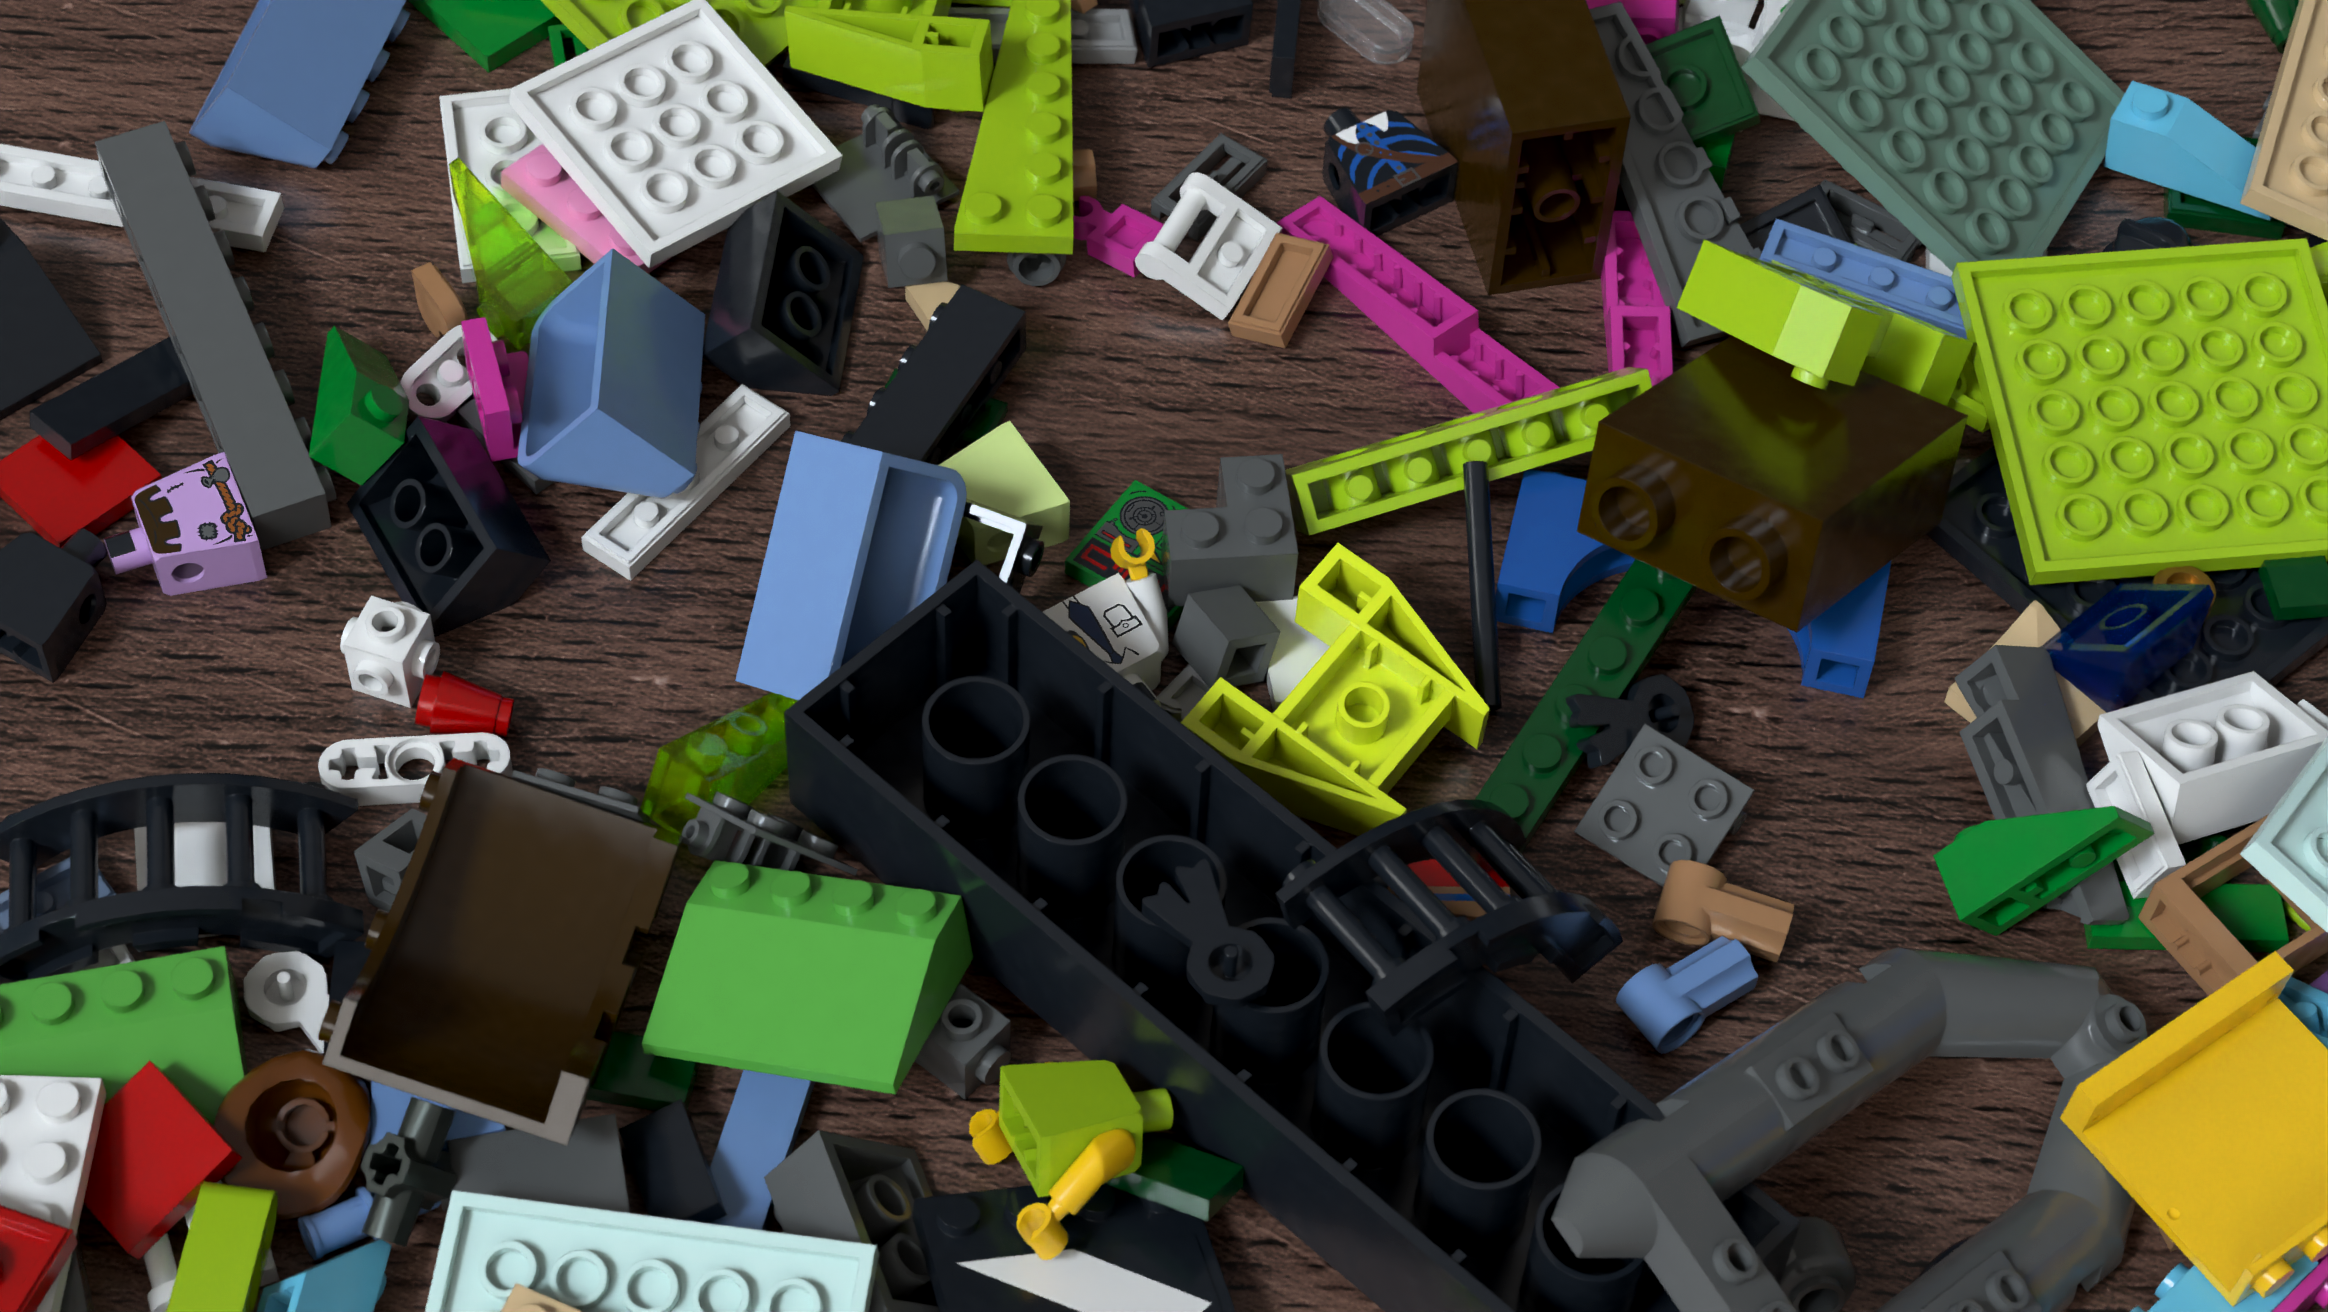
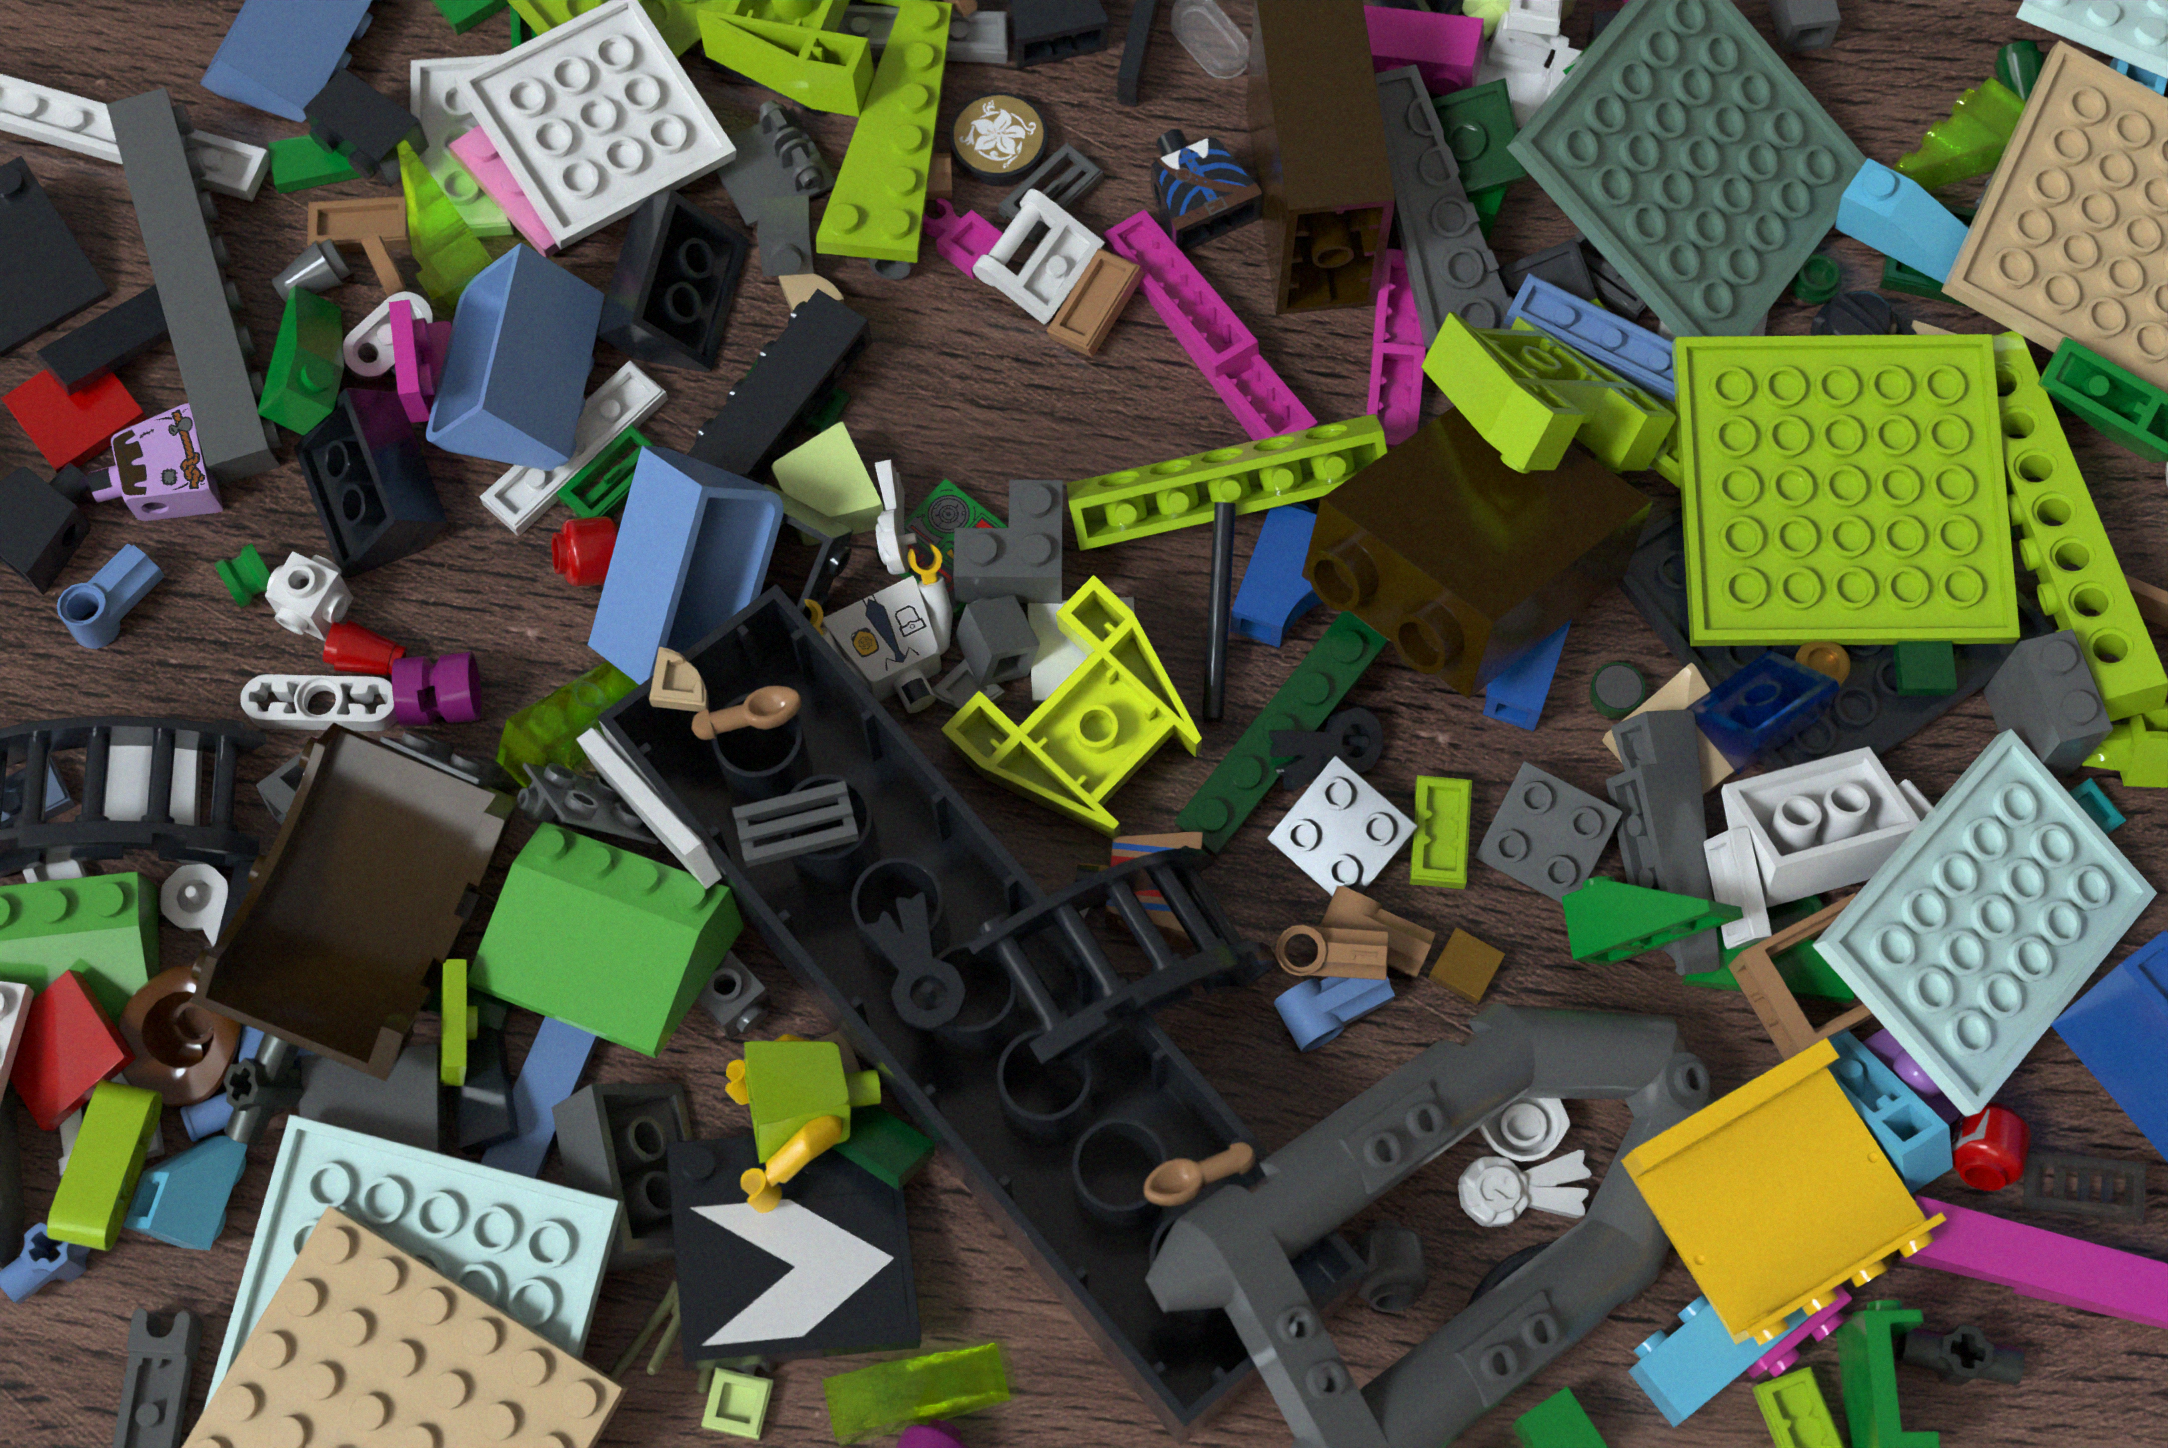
camera: 10 degrees right, 15 degrees up
none -> medium blue piece [57,543,165,649]
none -> green wheel [214,543,271,609]
none -> green tile [268,135,362,194]
none -> dark grey cone [271,238,353,304]
none -> black brick [303,68,429,188]
none -> medium nougat tile [307,196,412,253]
none -> magenta wheel [392,651,482,728]
none -> lime plate [440,959,478,1086]
none -> red head [551,516,619,587]
none -> green tile [556,424,657,518]
none -> white tile [576,728,722,889]
none -> tan tile [649,647,709,712]
none -> medium nougat piece [692,686,802,740]
none -> dark grey tile [732,781,859,868]
none -> white piece [875,460,917,575]
none -> tile [949,92,1048,186]
none -> medium nougat piece [1144,1142,1256,1206]
none -> medium nougat piece [1275,925,1389,981]
none -> lime plate [1409,775,1472,889]
none -> pearl gold tile [1428,927,1505,1005]
none -> white piece [1458,1150,1592,1227]
none -> dark grey hinge [1474,760,1623,904]
none -> white hat [1478,1098,1570,1161]
none -> flat silver tile [1589,662,1646,719]
none -> dark green plate [1789,254,1842,305]
none -> clear neon green slope [1892,76,2027,192]

